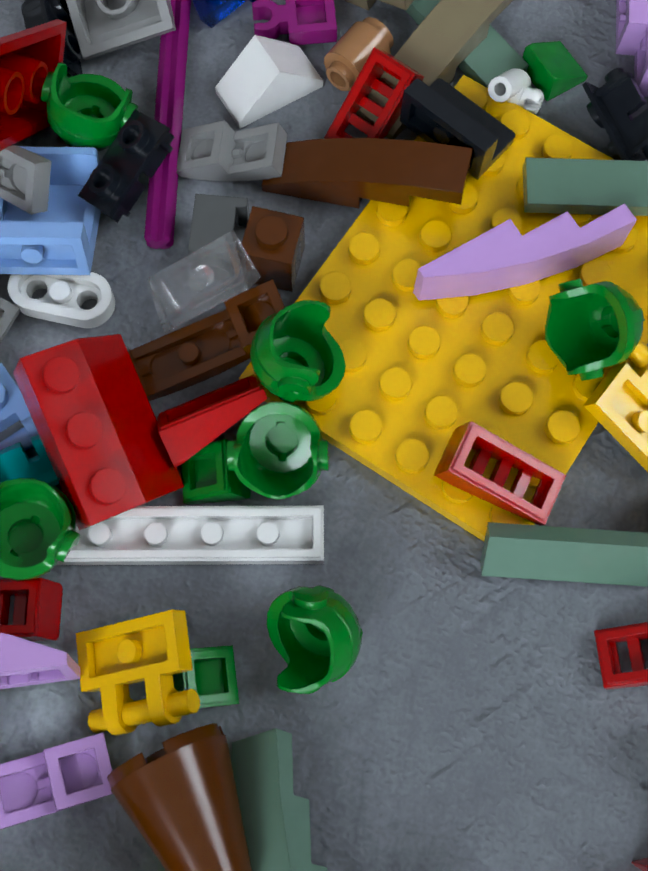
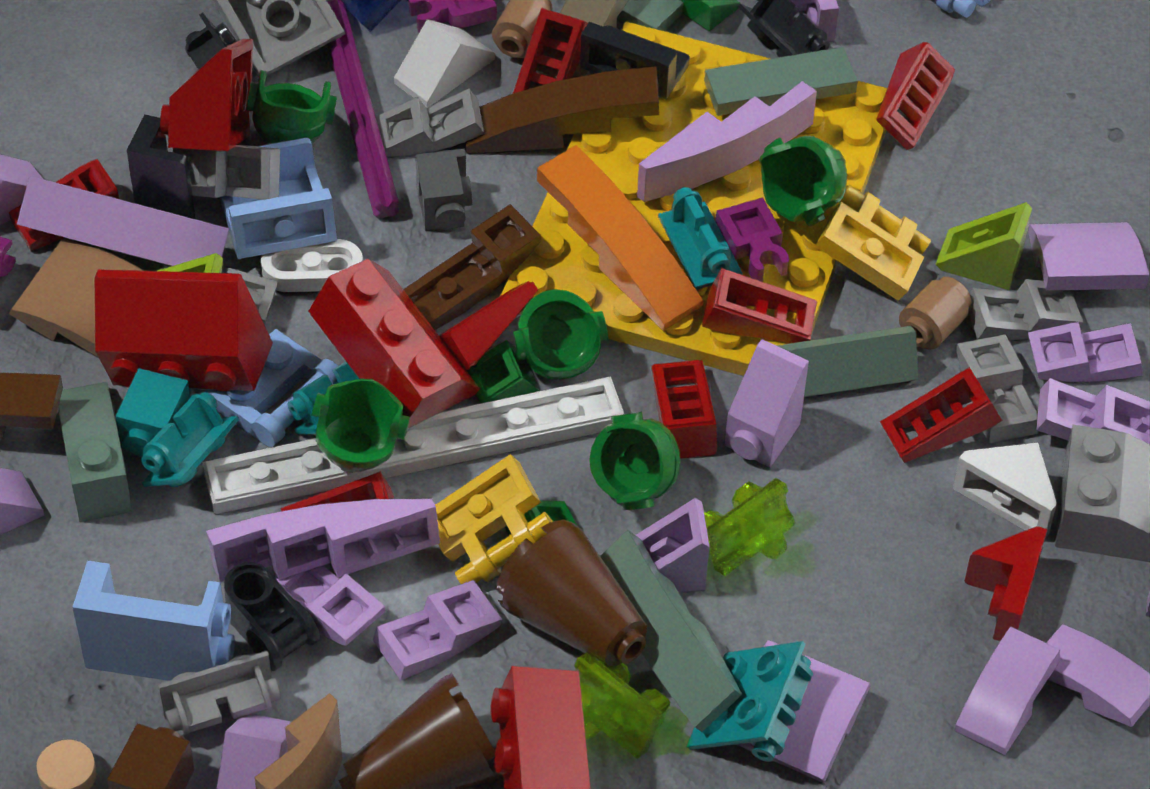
camera: 15 degrees left, 20 degrees down
black hinge [78,110,174,223] -> none
clear slope [147,230,261,333] -> none
reddish brown brick [239,206,305,292] -> none
green cap [250,300,346,403] -> none
white arm [488,68,544,114] -> none
none -> orange slope [537,145,703,331]
none -> lavender slope [636,498,710,592]
none -> red slope [651,360,717,459]
none -> teal hinge [658,187,743,290]
none -> clear neon green hips [704,478,795,576]
none -> magenta plate [716,197,789,282]
none -> lavender slope [724,339,809,468]

